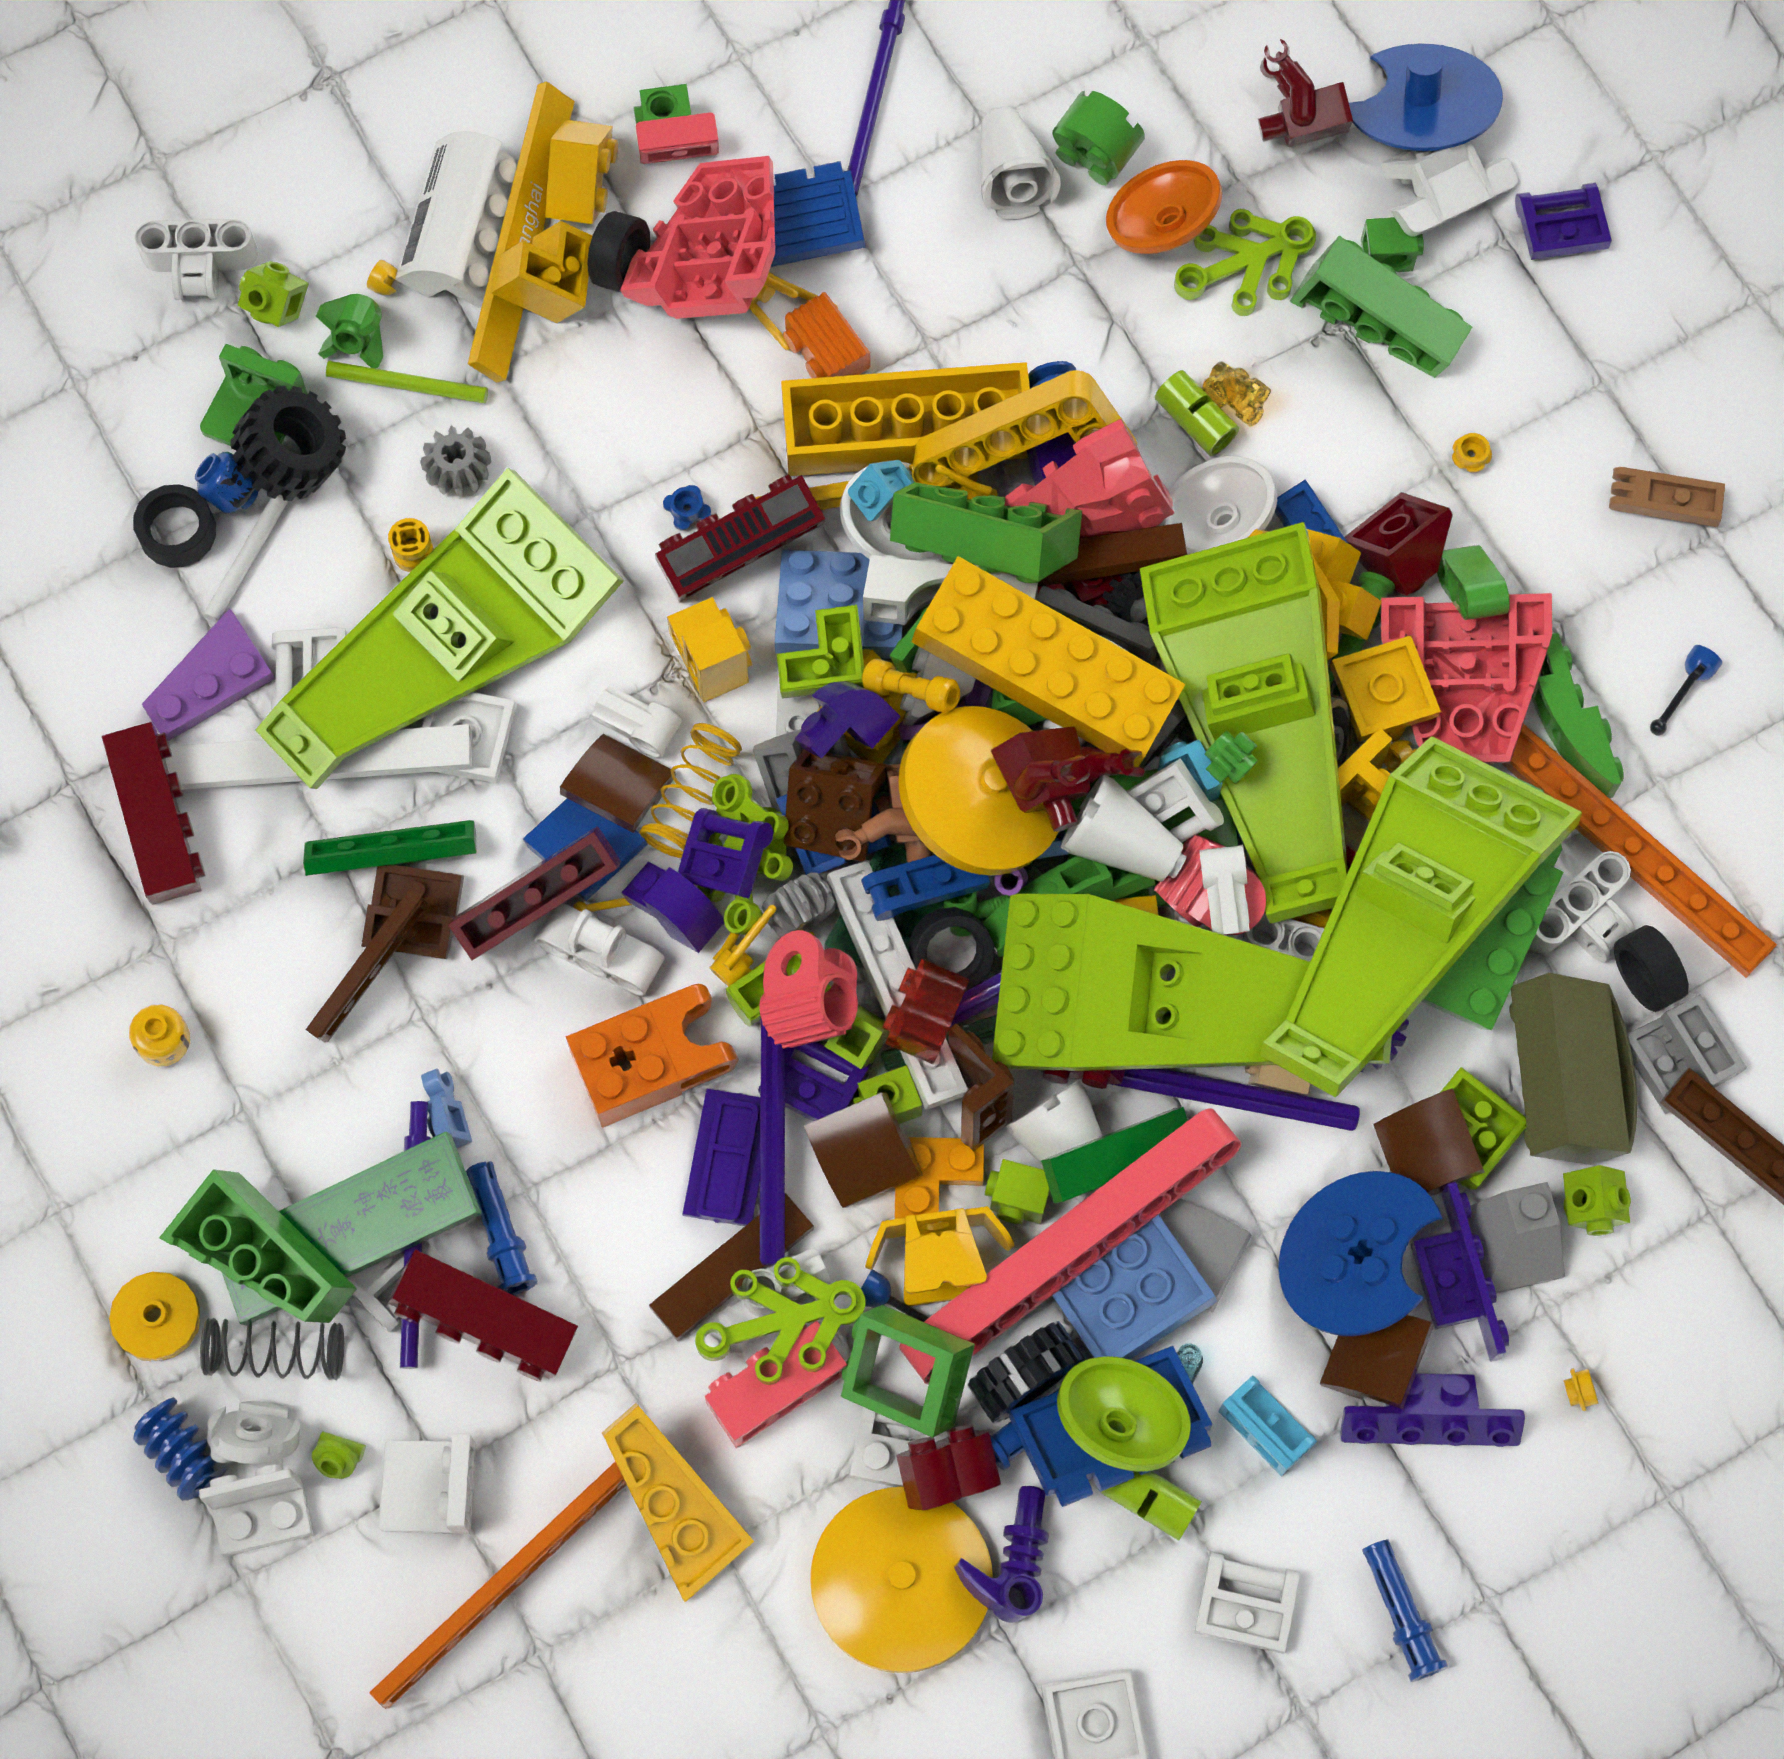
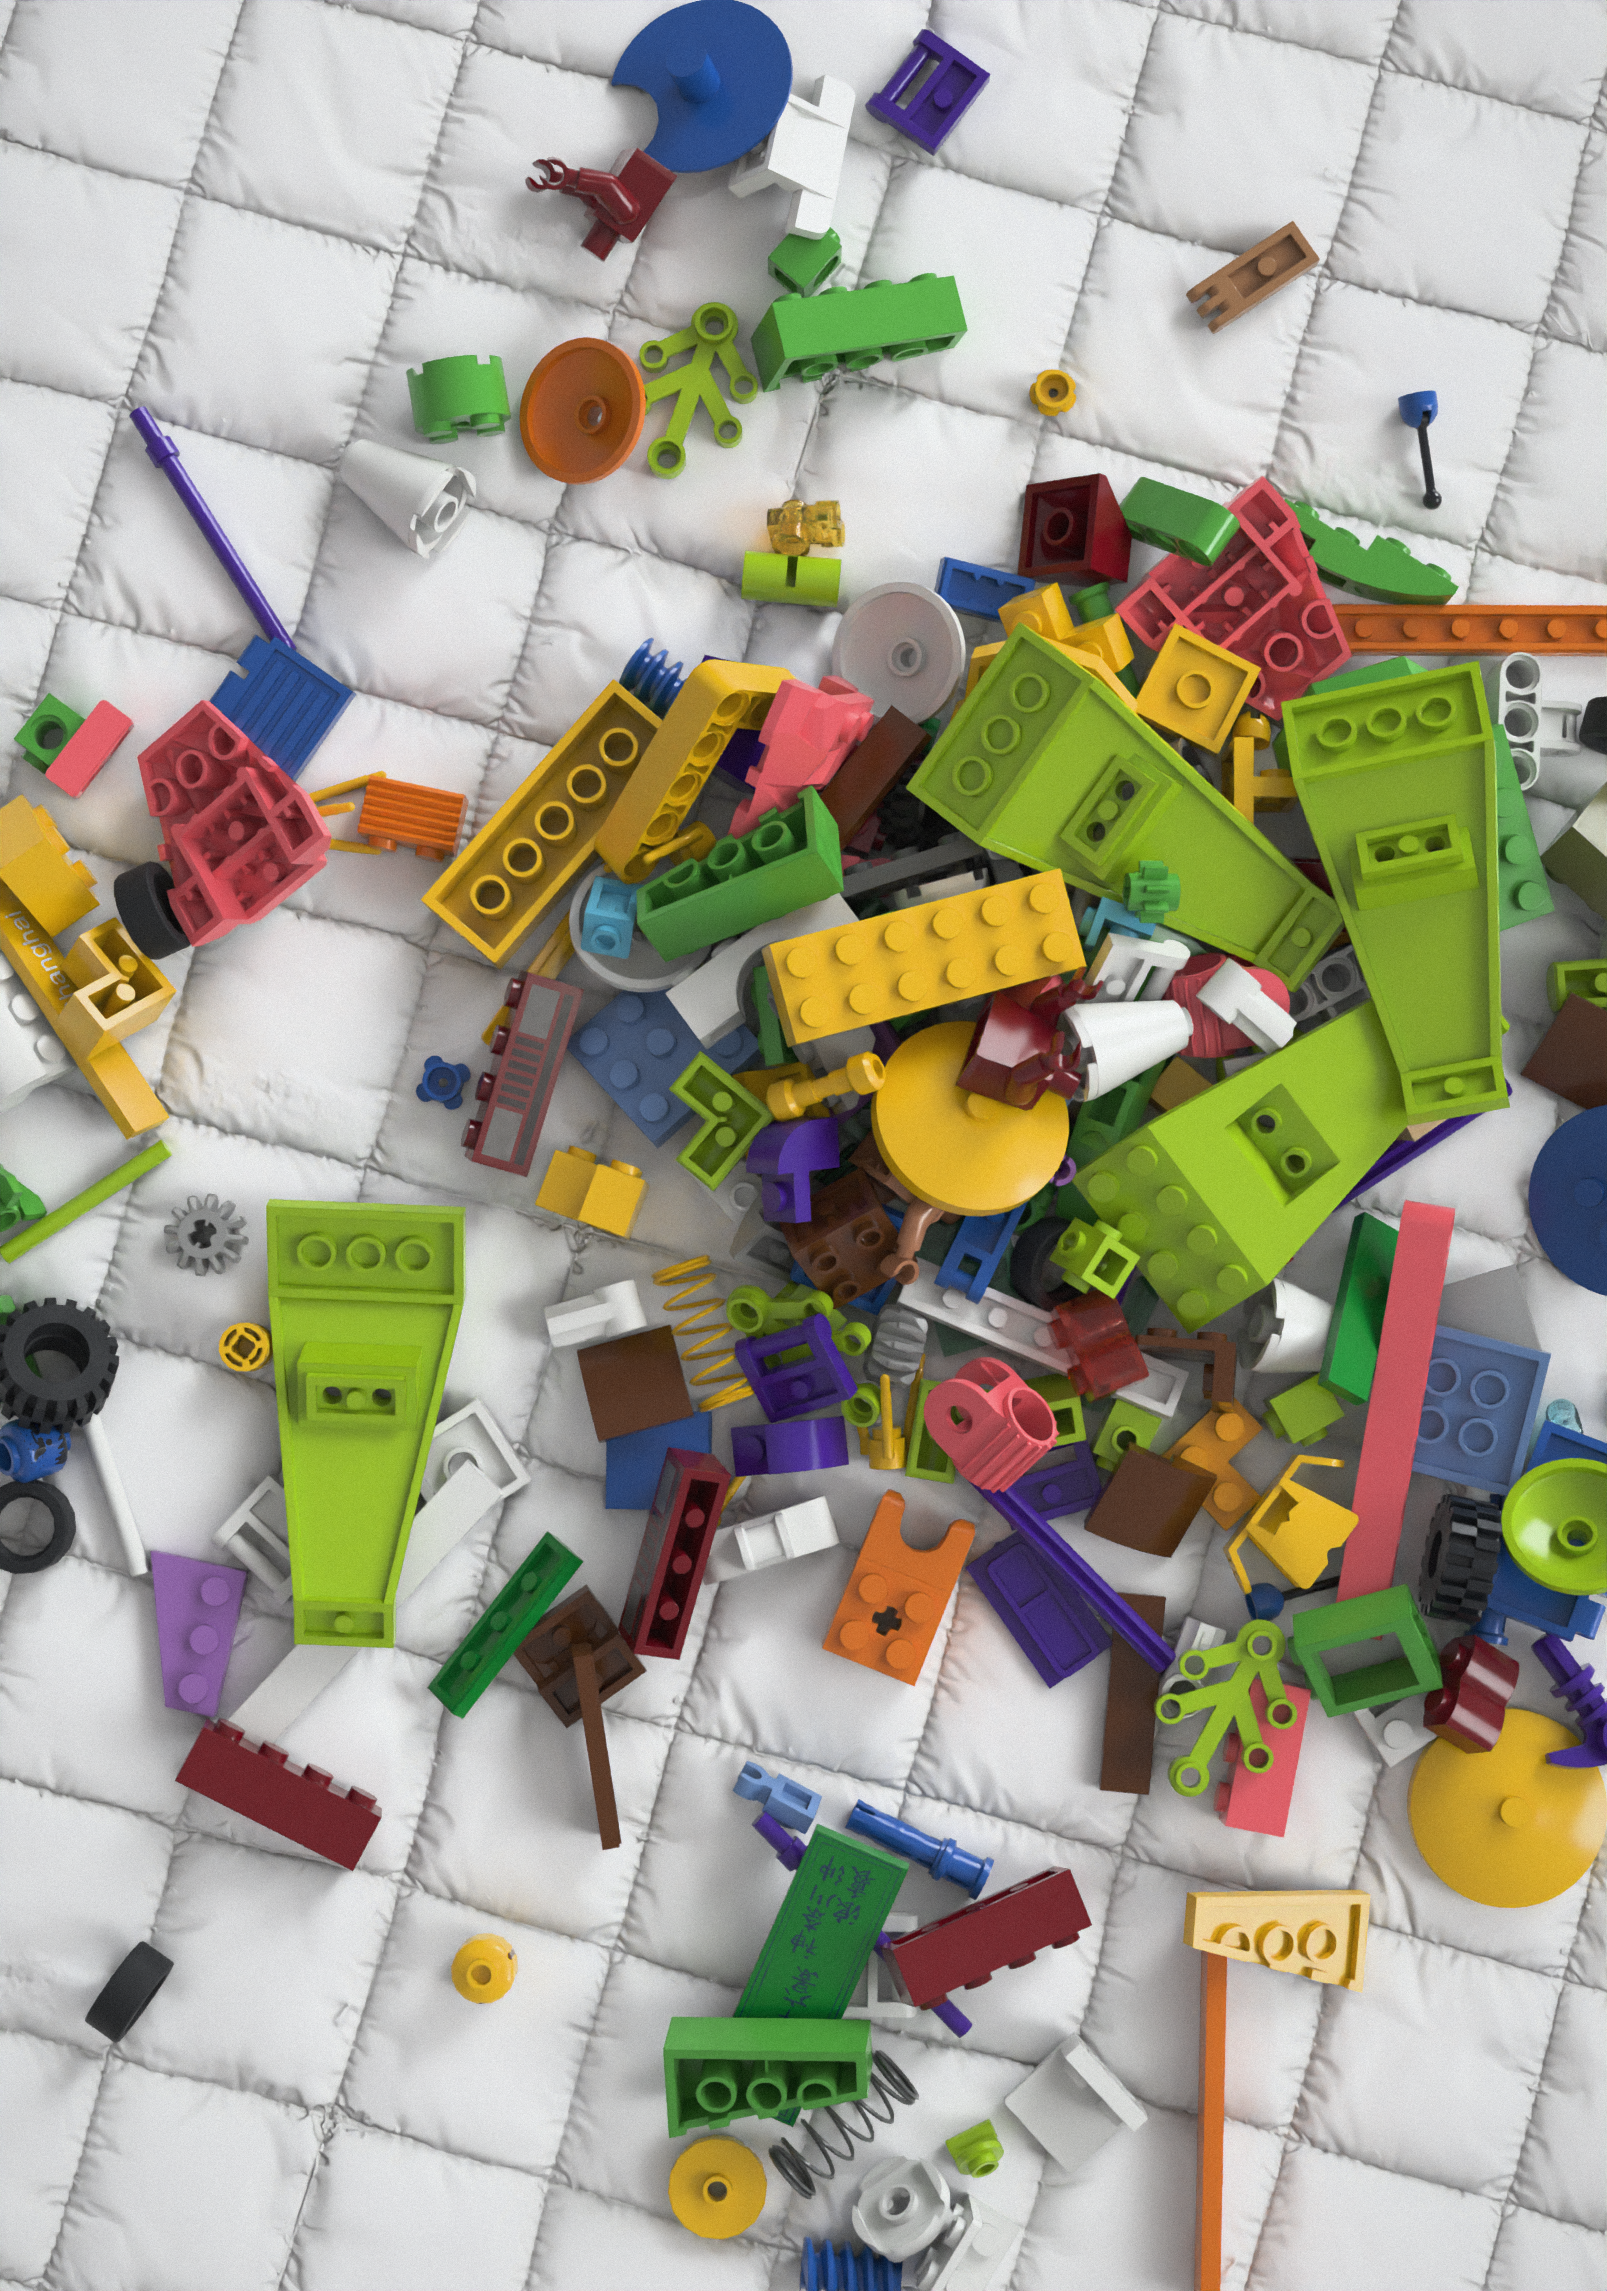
camera: 45 degrees left, 15 degrees up
none -> lime brick [1049,1217,1140,1299]

